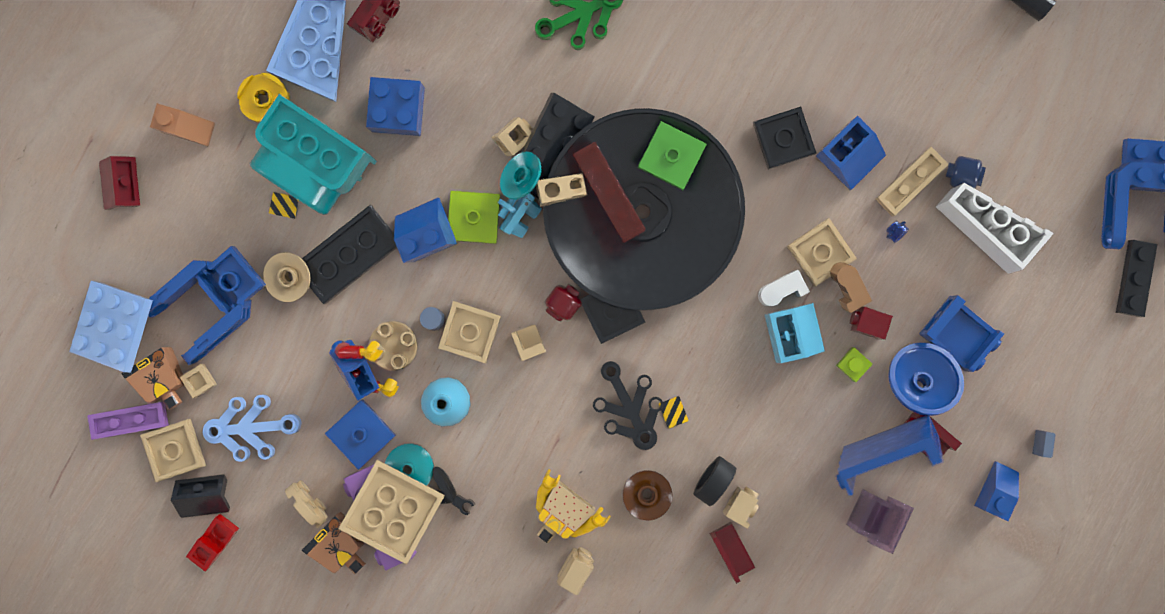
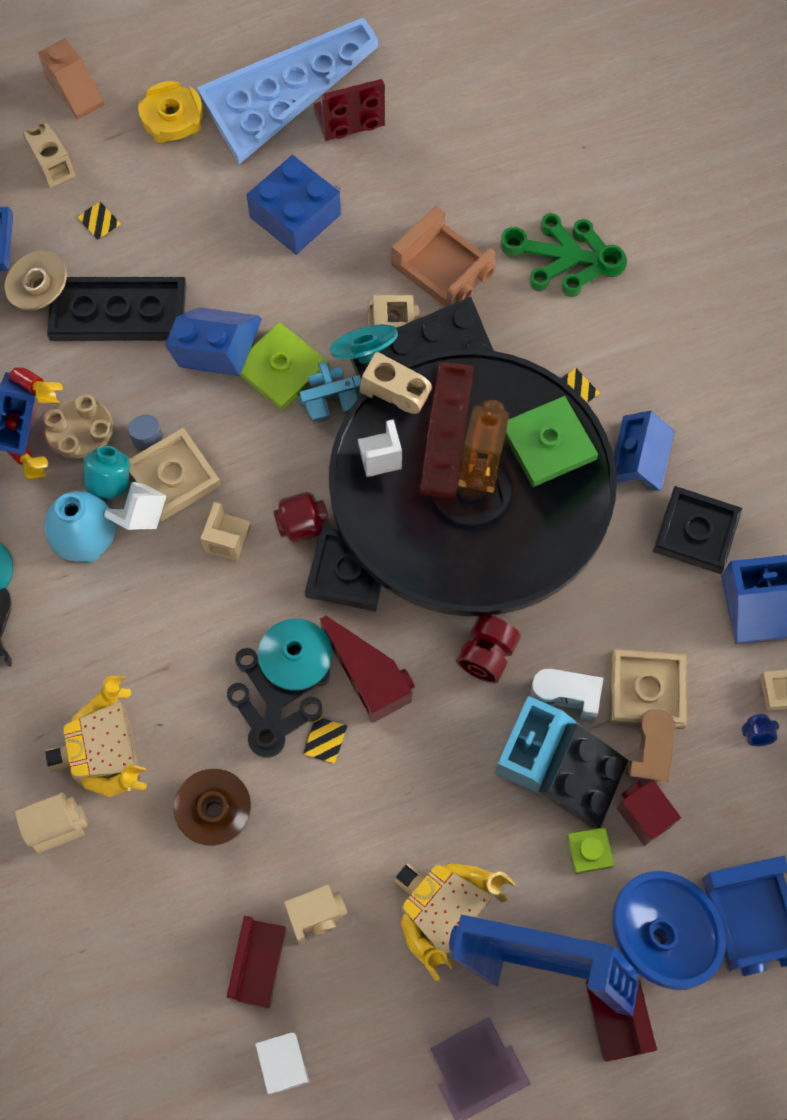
camera: 35 degrees right, 20 degrees down
teal brick [250,94,377,215] -> none
black tyre [693,456,737,506] -> none
none -> tan leg [22,122,76,188]
none -> teal head [82,446,130,501]
none -> white panel [104,482,166,530]
none -> white panel [255,1032,310,1095]
none -> teal dish [258,619,332,691]
none -> dark red slope [320,615,415,723]
none -> white panel [358,420,402,477]
none -> nougat panel [392,206,496,307]
none -> torso [393,863,515,981]
none -> dark red wheel [456,615,521,684]
none -> clear orange torso [458,400,510,493]
none -> black plate [538,723,628,828]
none -> sticker [561,368,600,403]
none -> blue panel [614,411,674,491]

